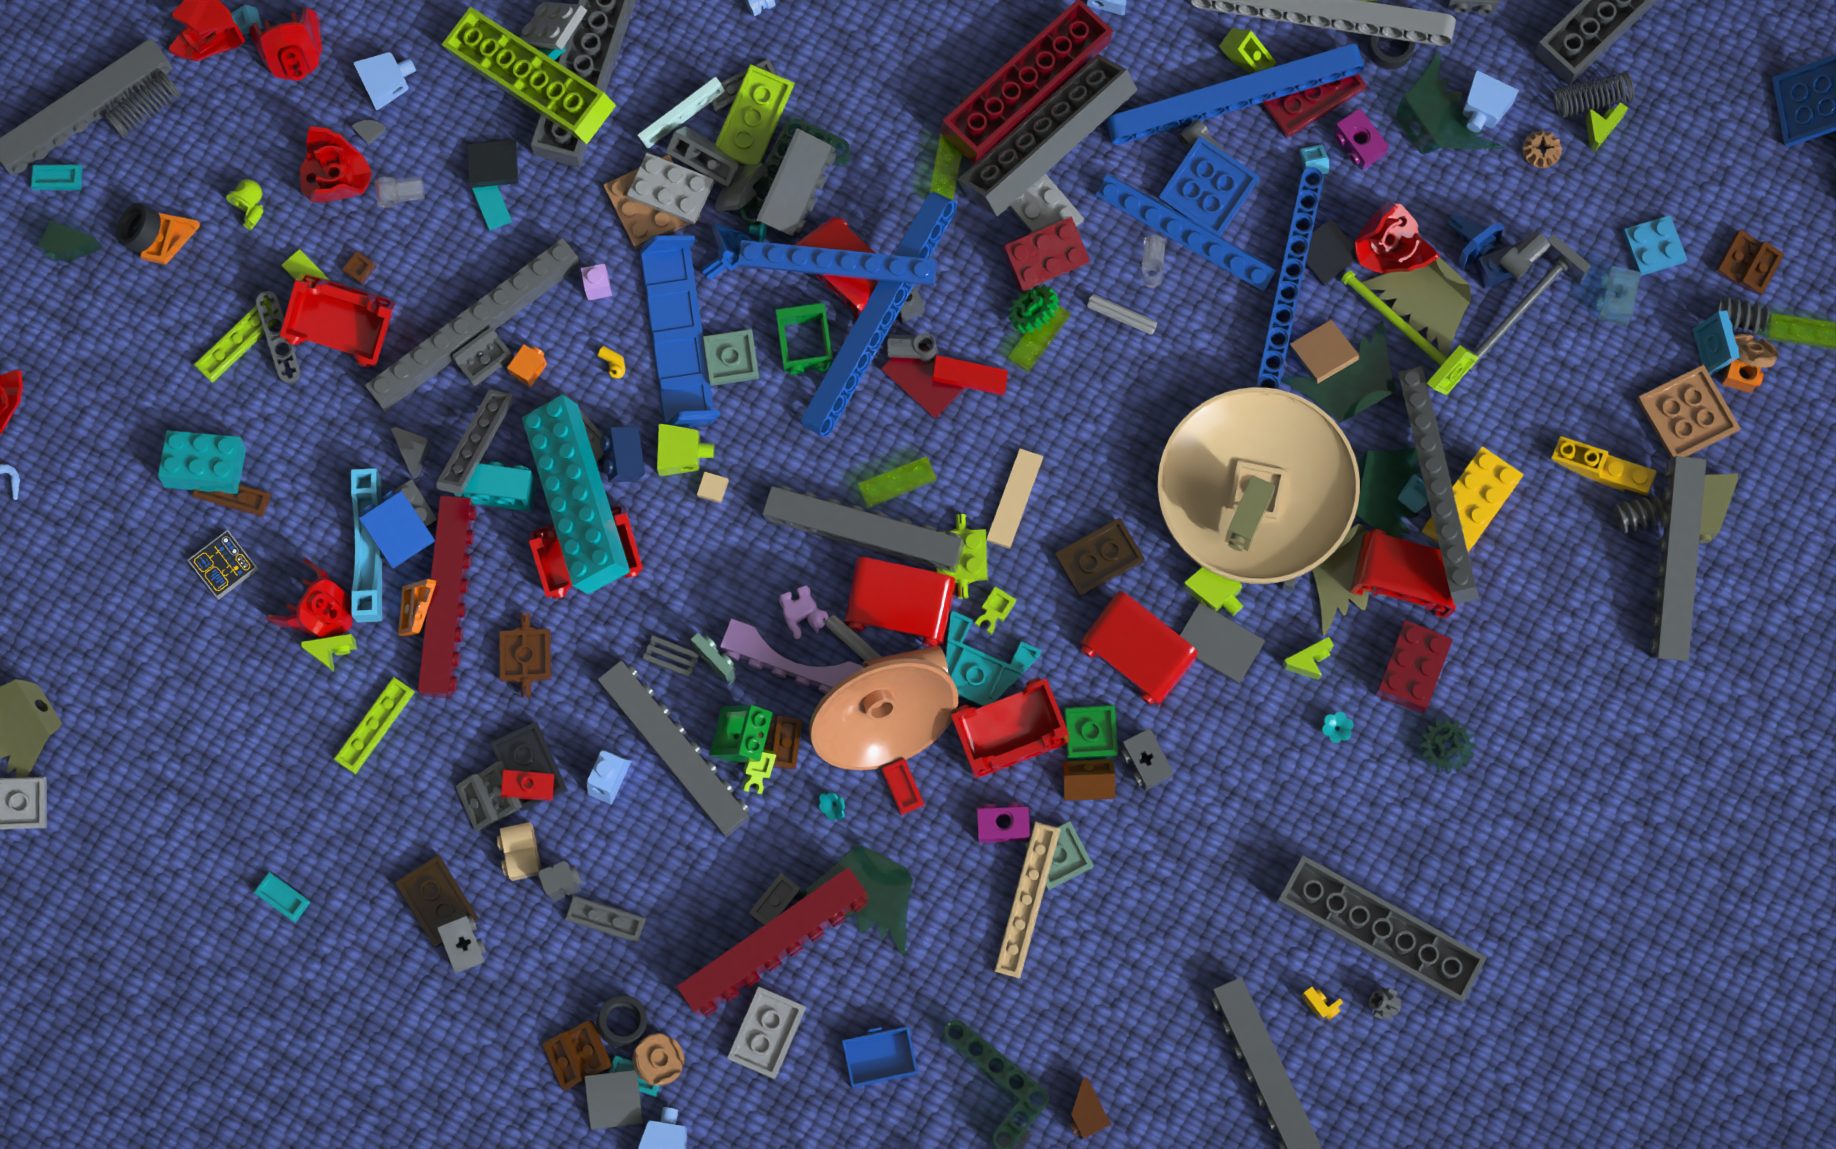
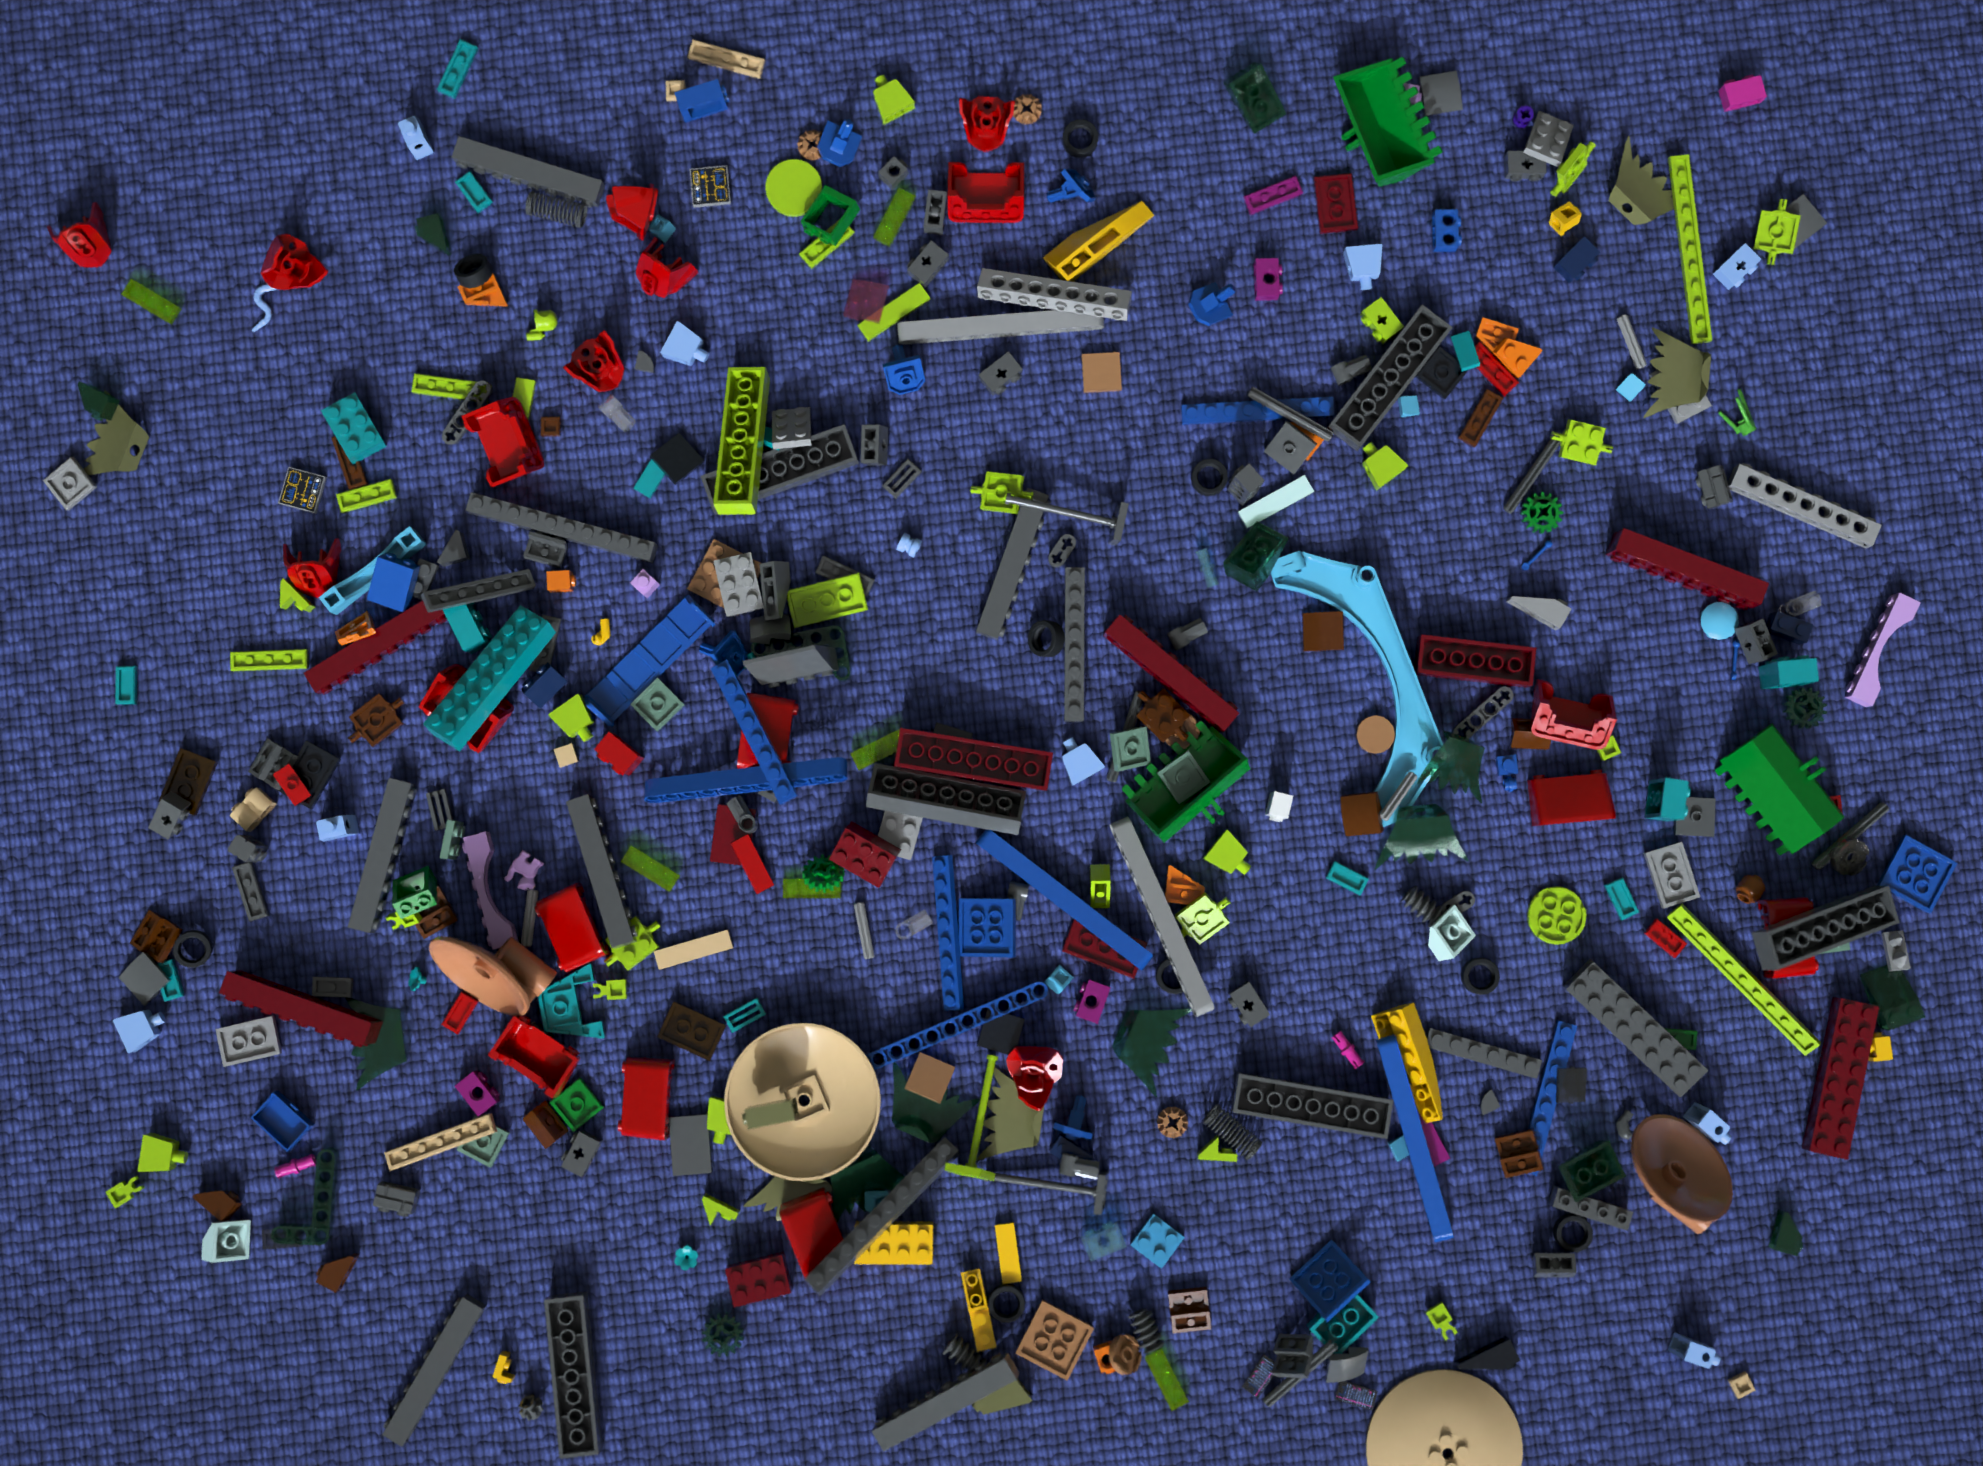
camera: 55 degrees right, 10 degrees up
medium nougat tile [633,1033,684,1086] -> none
light aqua tile [638,77,725,149] -> none
green window [776,303,833,375] -> none
light blue torso [1462,71,1519,133] -> none
dark azure plate [1692,311,1740,375] -> none
none -> dark pink pin [274,1154,317,1179]
none -> lime tile [336,479,397,513]
none -> dark grey brick [373,1181,420,1217]
none -> red brick [594,732,644,776]
none -> teal tile [723,997,766,1033]
none -> black tyre [988,1284,1025,1323]
none -> yellow tile [995,1222,1022,1284]

